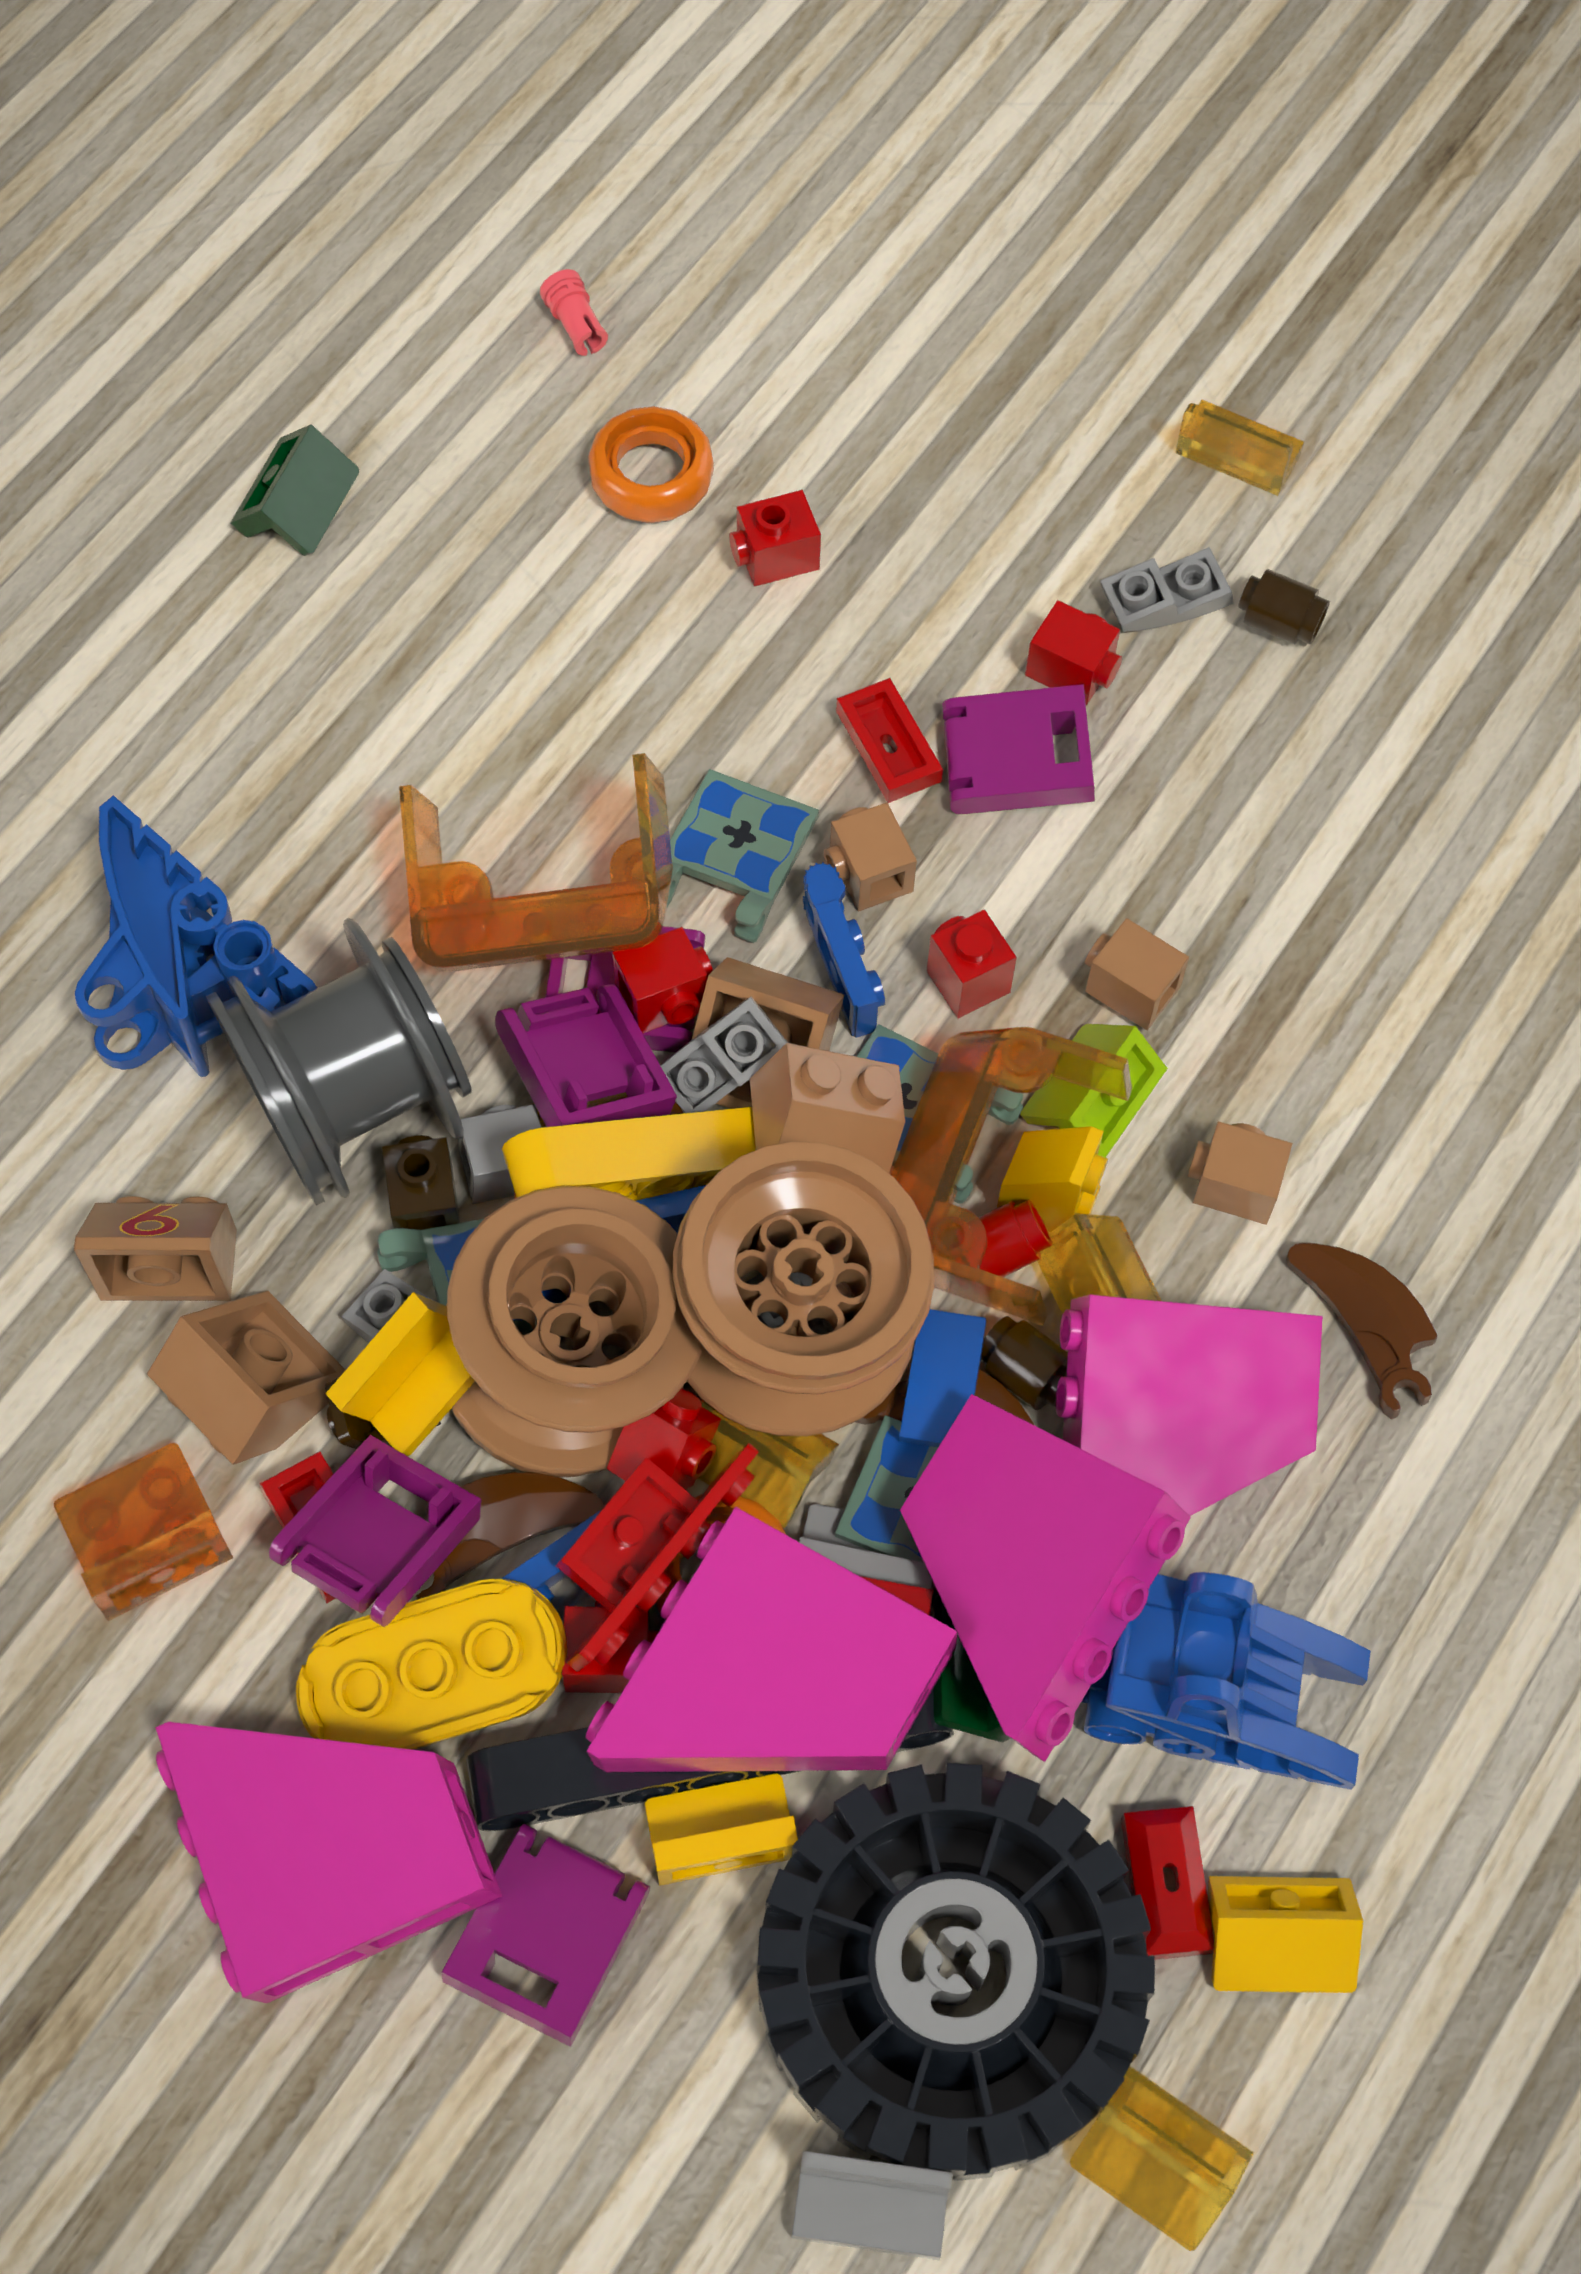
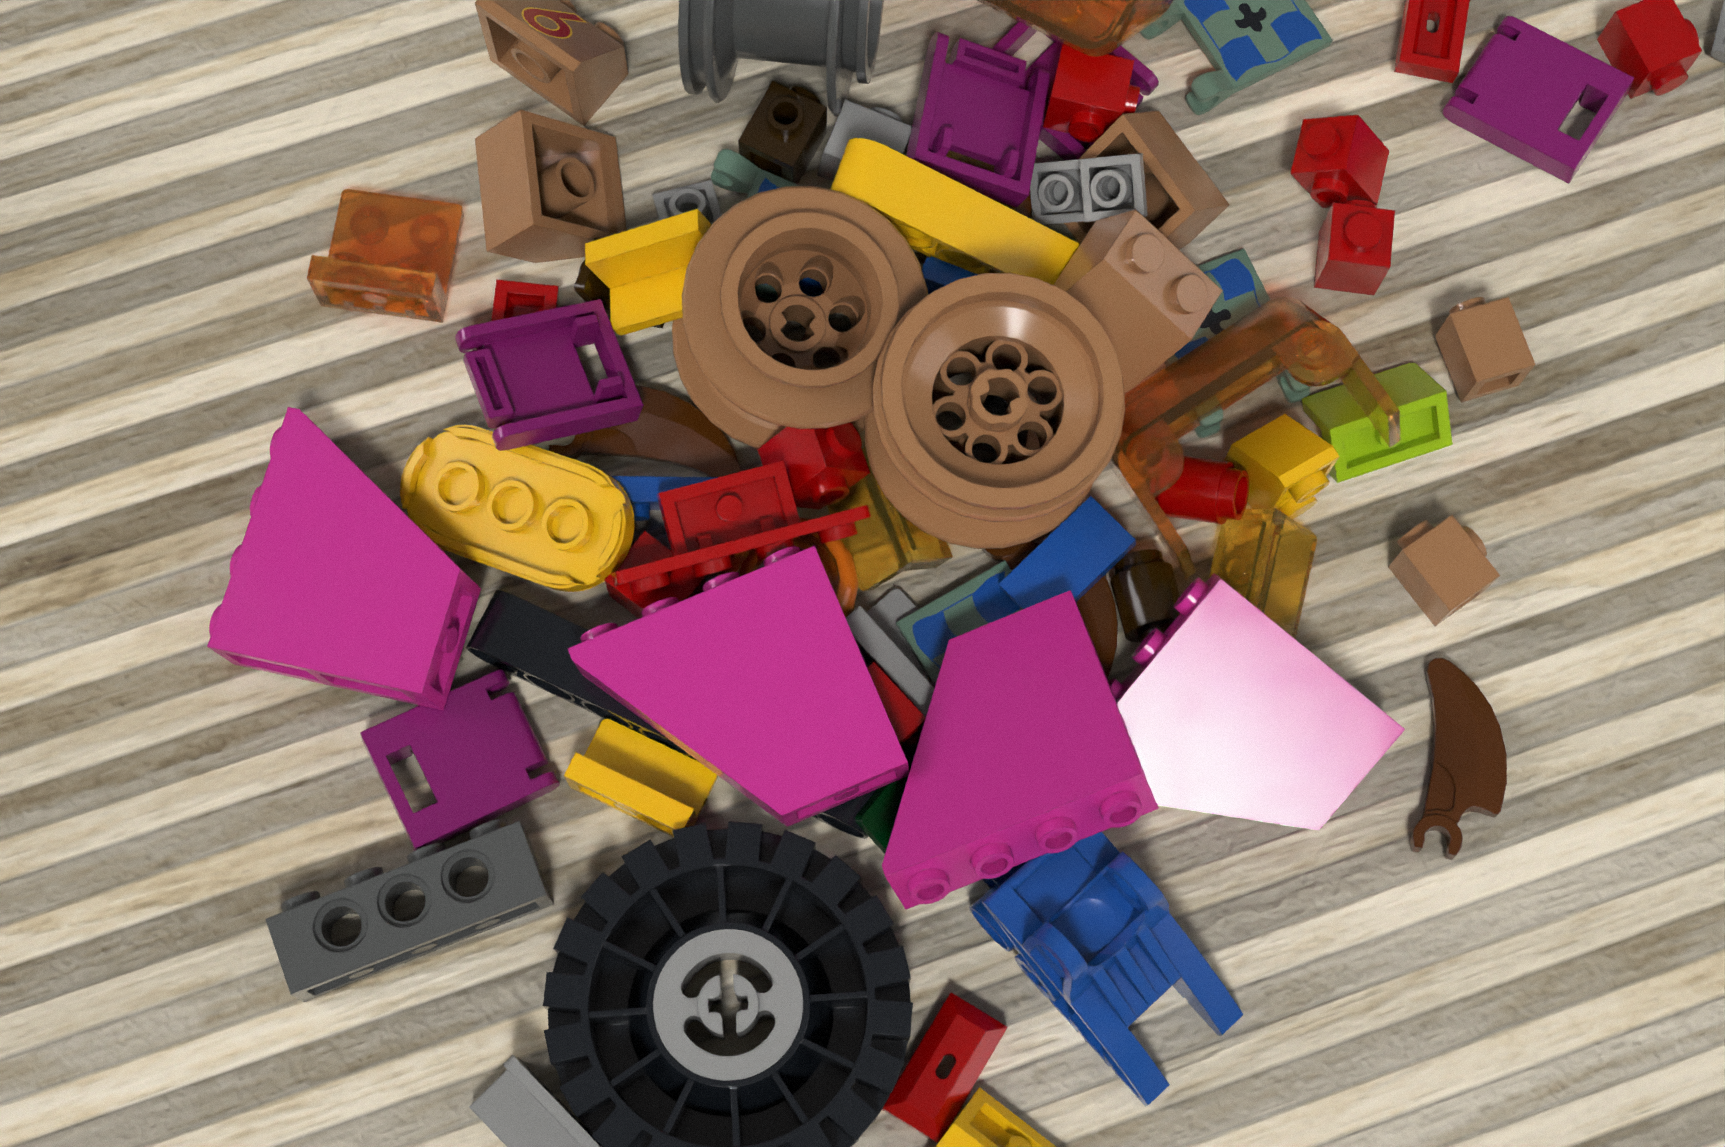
camera: 35 degrees right, 10 degrees up
blue hinge [803,862,885,1038] -> none
medium nougat brick [824,802,917,912] -> none
none -> dark grey brick [265,819,554,1002]
none -> red brick [1290,115,1389,208]

